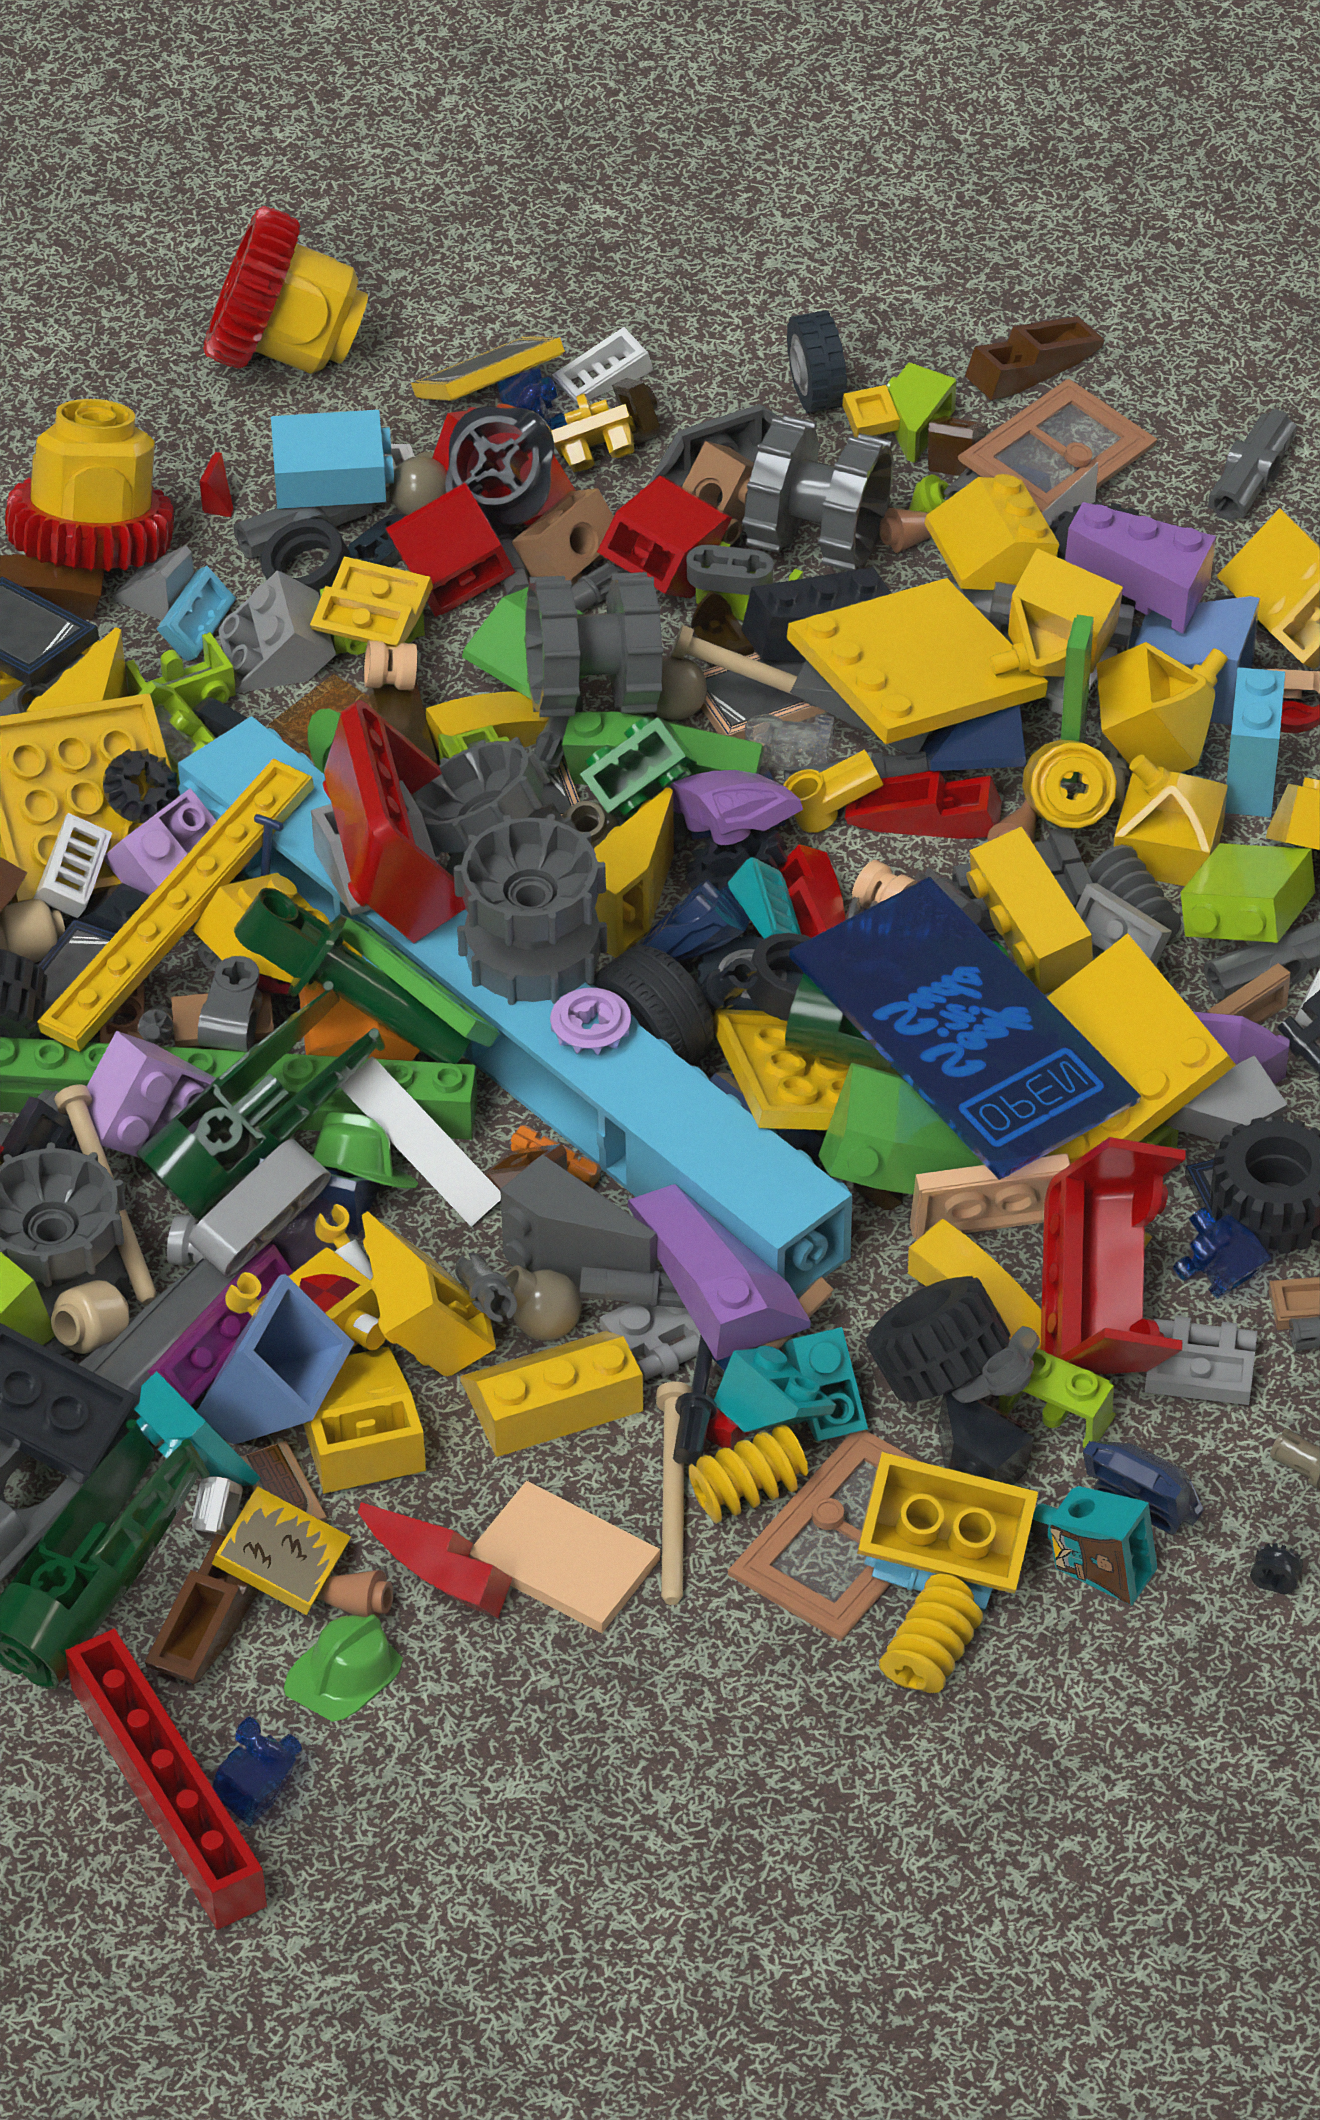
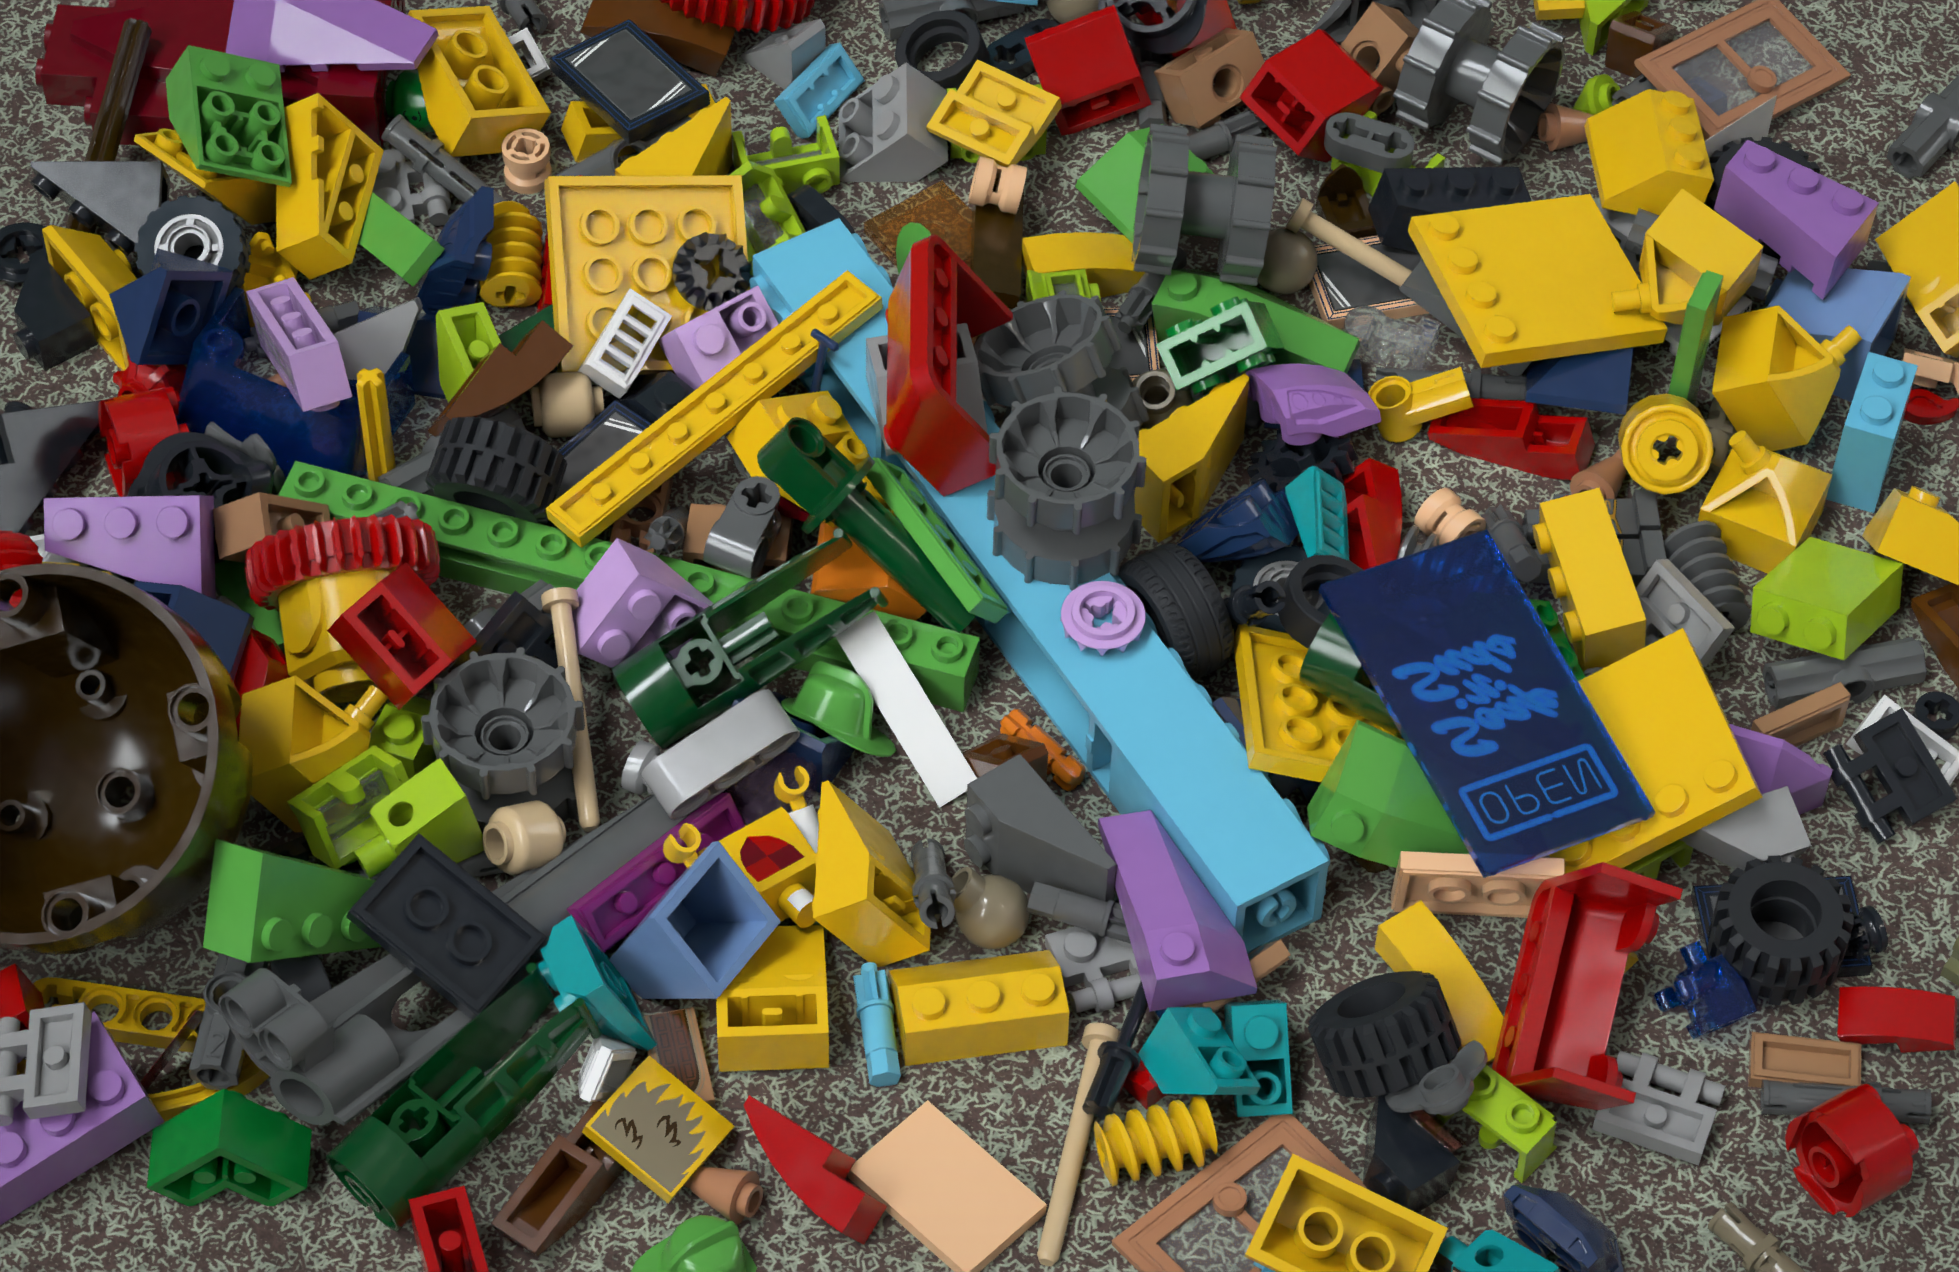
camera: 10 degrees right, 5 degrees up
none -> medium azure piece [853,962,901,1087]

